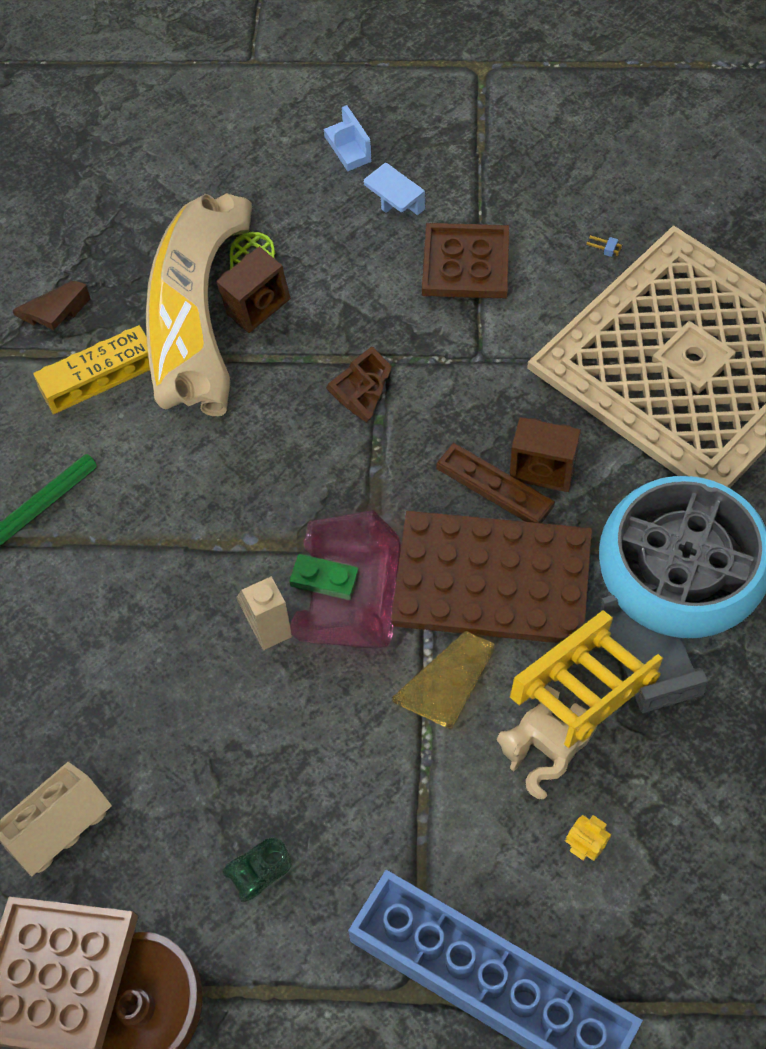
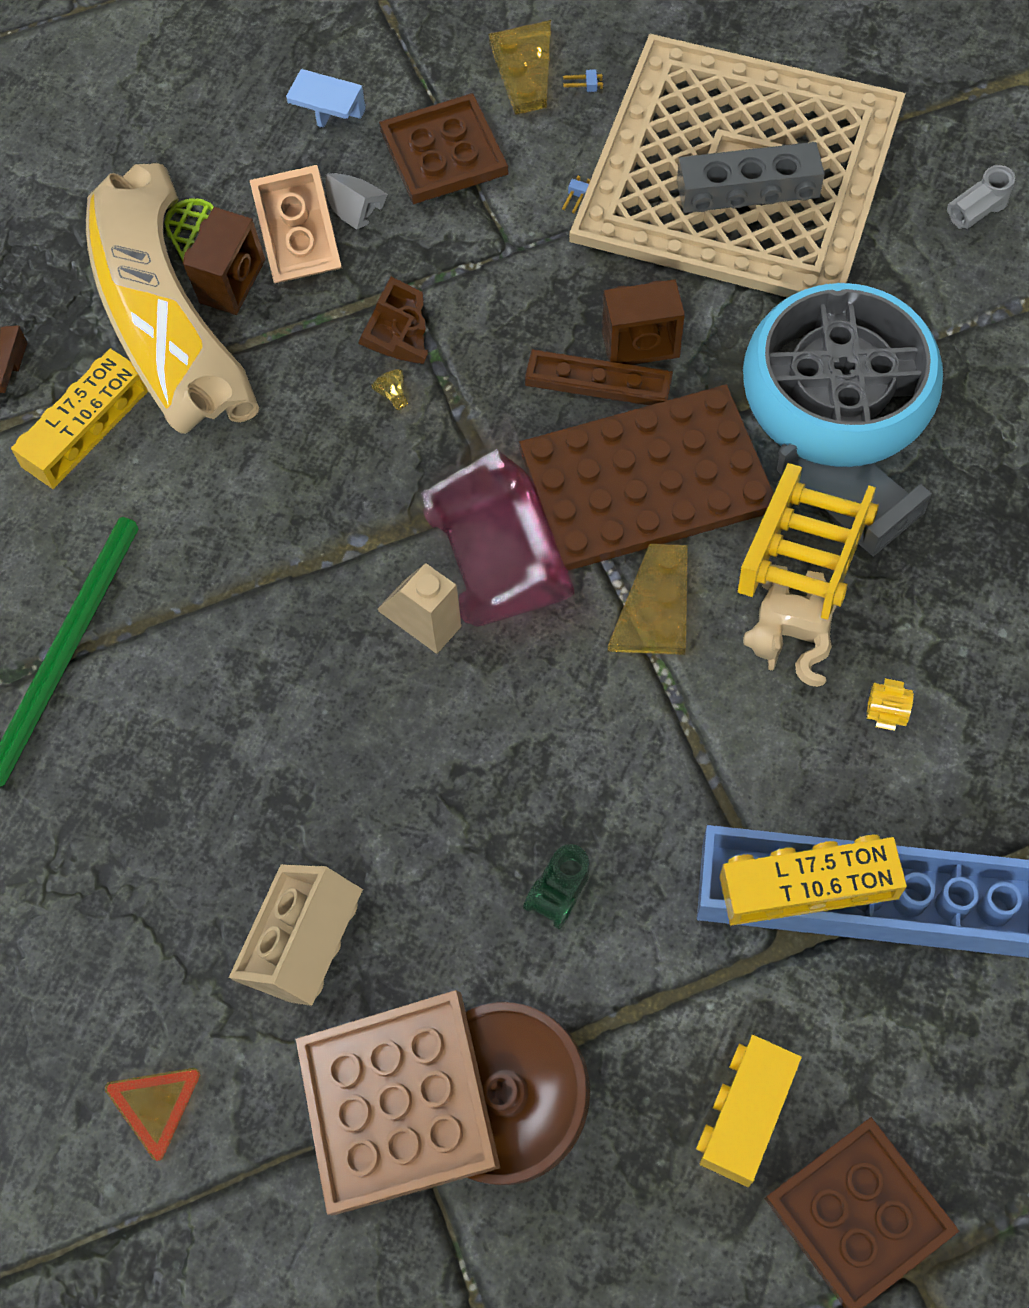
camera: 25 degrees left, 5 degrees up
green plate [289,554,359,601] -> none
light blue panel [324,105,371,171] -> none
none -> light nougat slope [249,165,342,284]
none -> light grey brick [325,173,388,229]
none -> clear yellow rock [371,369,409,411]
none -> clear yellow wing [489,20,551,115]
none -> piece [562,176,590,214]
none -> dark grey brick [677,142,825,213]
none -> yellow brick [720,835,907,926]

